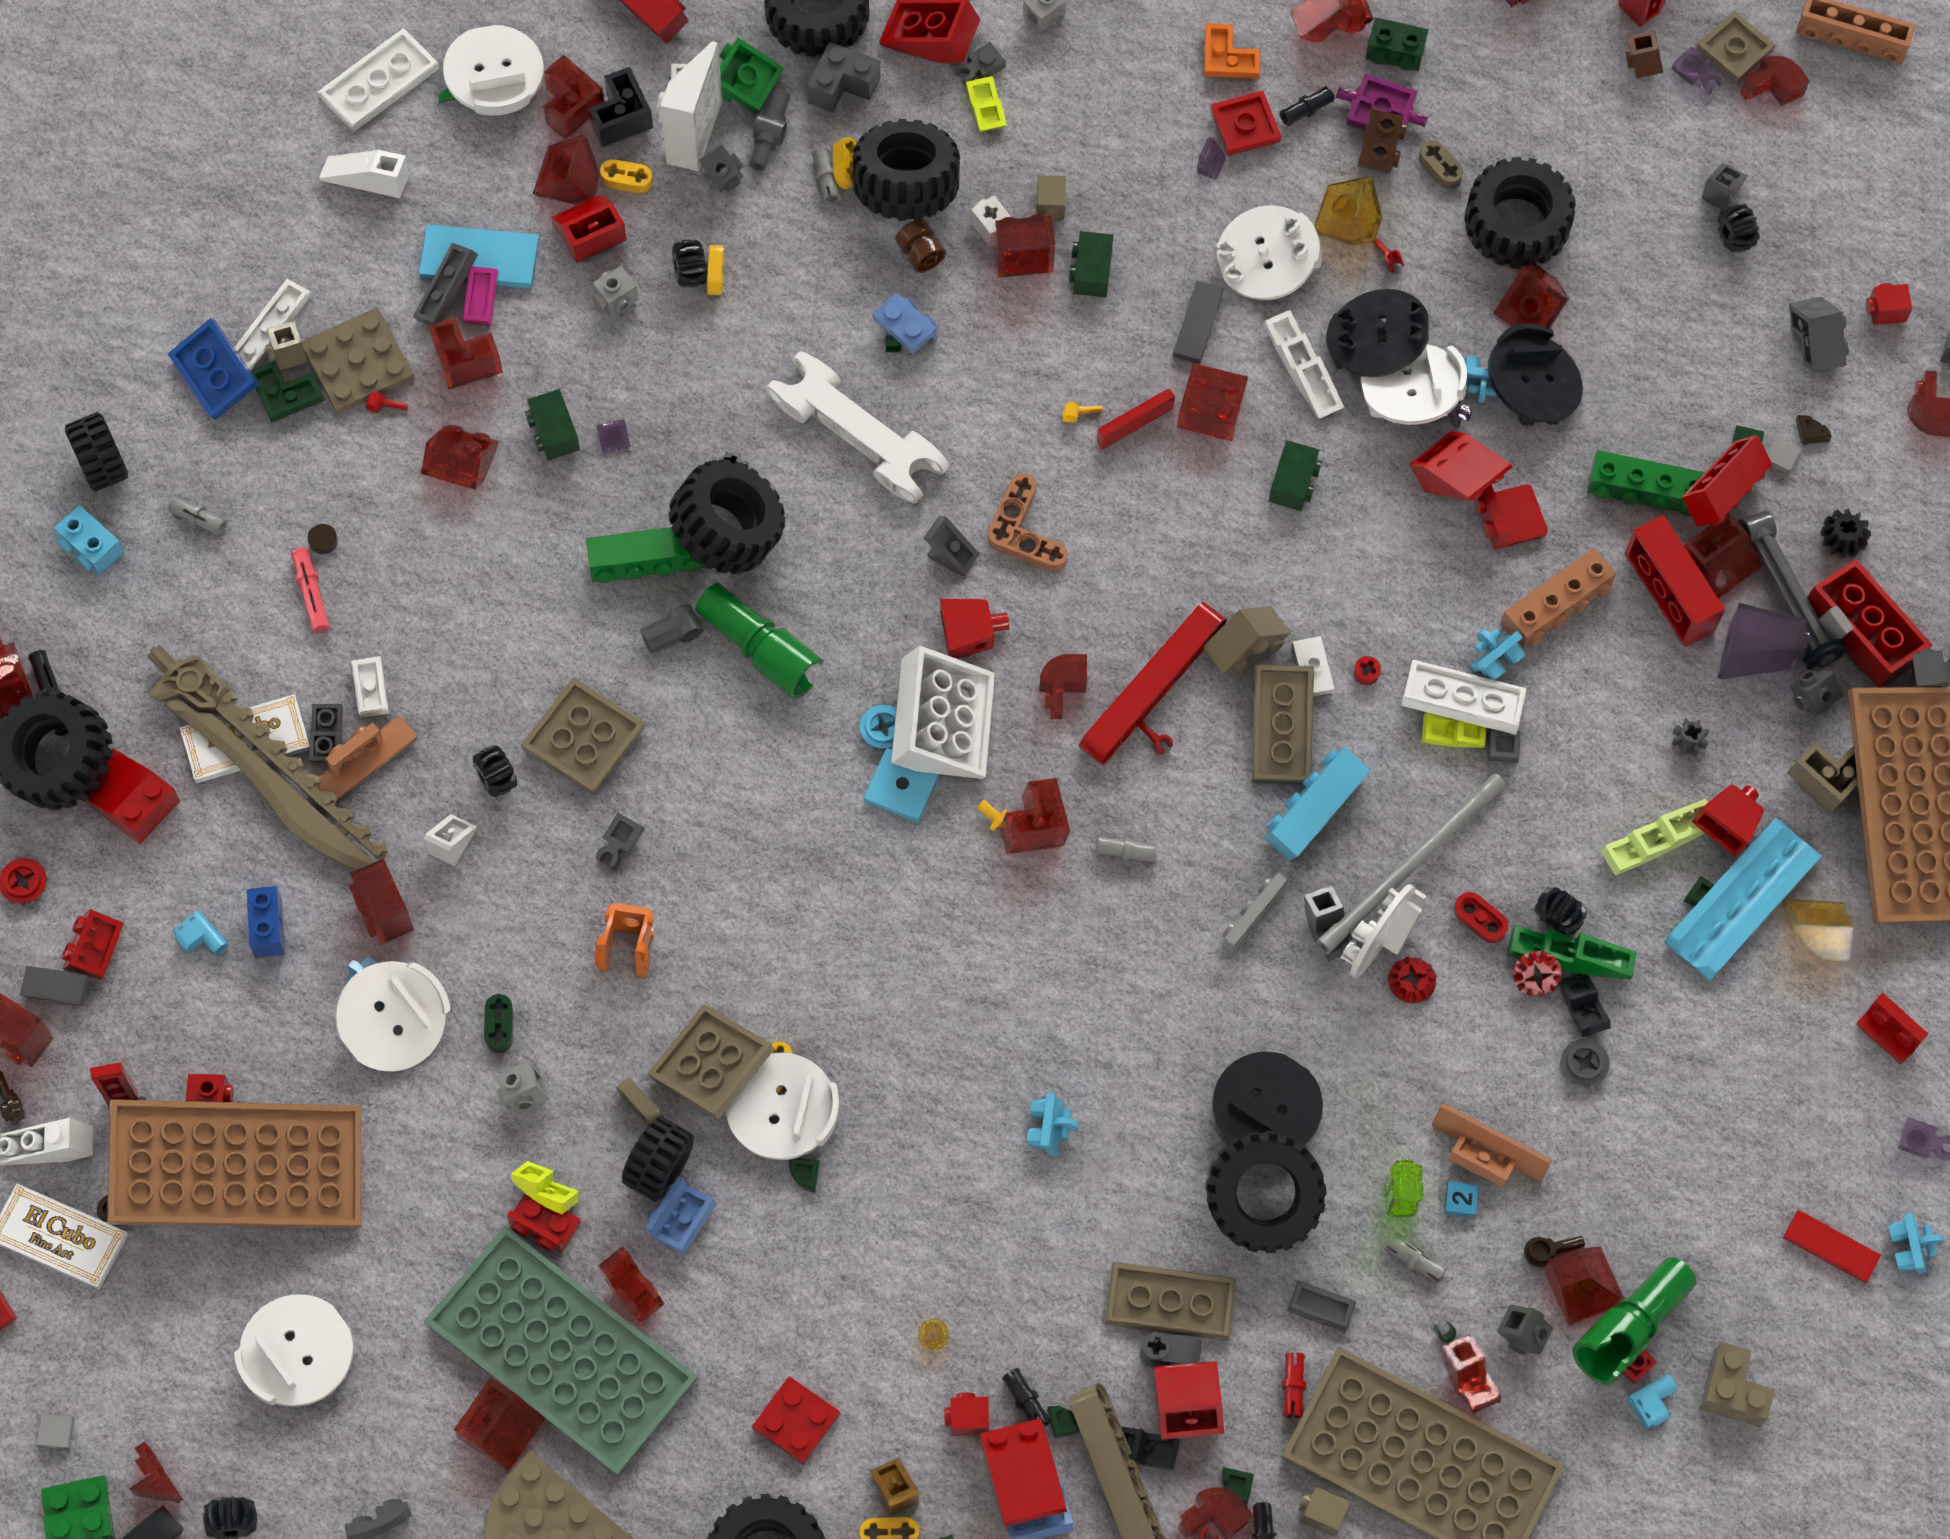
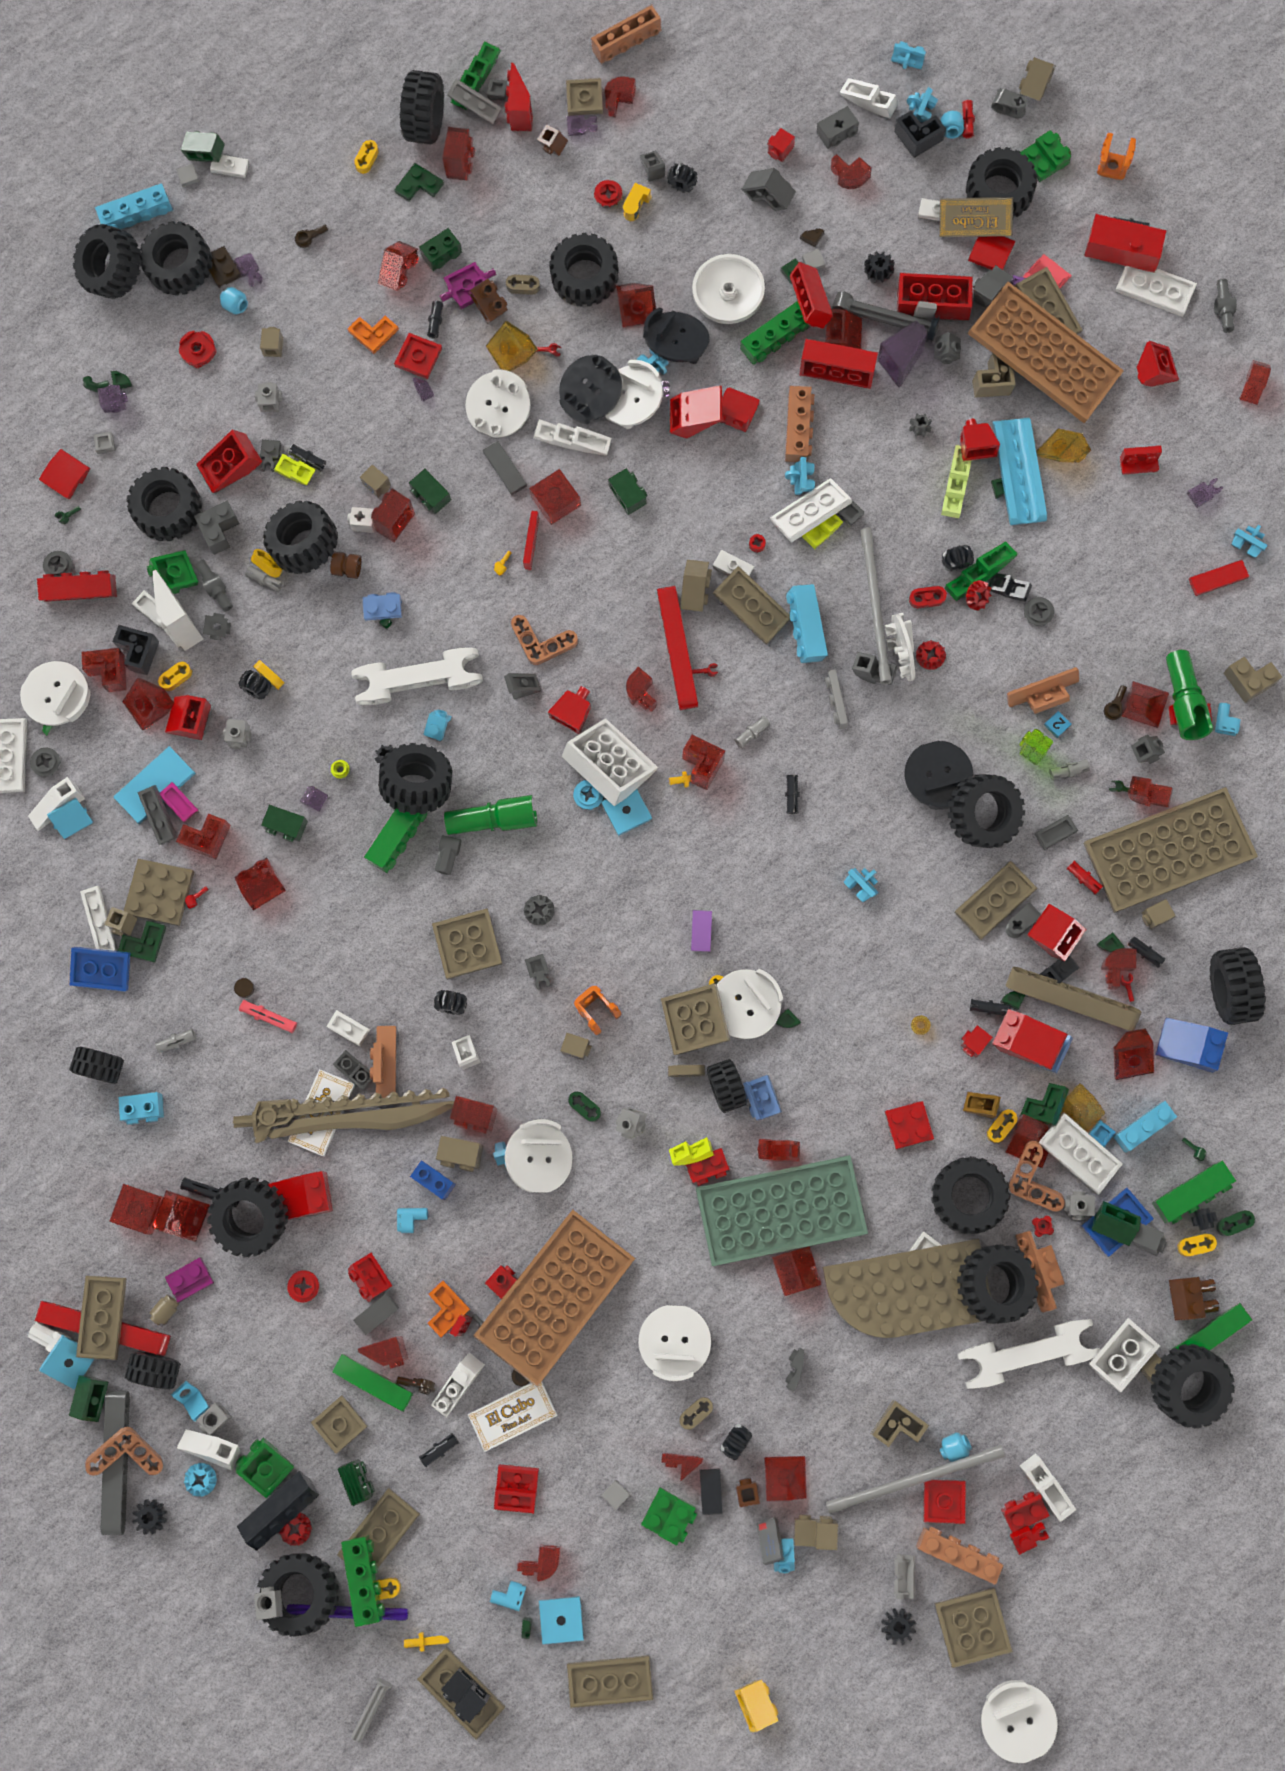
camera: 40 degrees left, 10 degrees up
none -> dark grey gear [30,747,61,777]
none -> medium azure piece [47,798,93,839]
none -> black pin [289,444,326,471]
none -> neon yellow plate [331,760,350,779]
none -> medium azure bracket [423,710,452,741]
none -> orange plate [428,1280,471,1338]
none -> dark tan brick [436,1136,484,1172]
none -> dark grey gear [524,895,555,925]
none -> dark tan brick [560,1033,592,1061]
none -> red gear [594,180,622,207]
none -> yellow leg [623,183,651,221]
none -> dark tan beam [679,1397,713,1430]
none -> medium lavender slope [691,910,712,952]
none -> white dish [692,254,765,324]
none -> black pin [785,775,800,814]

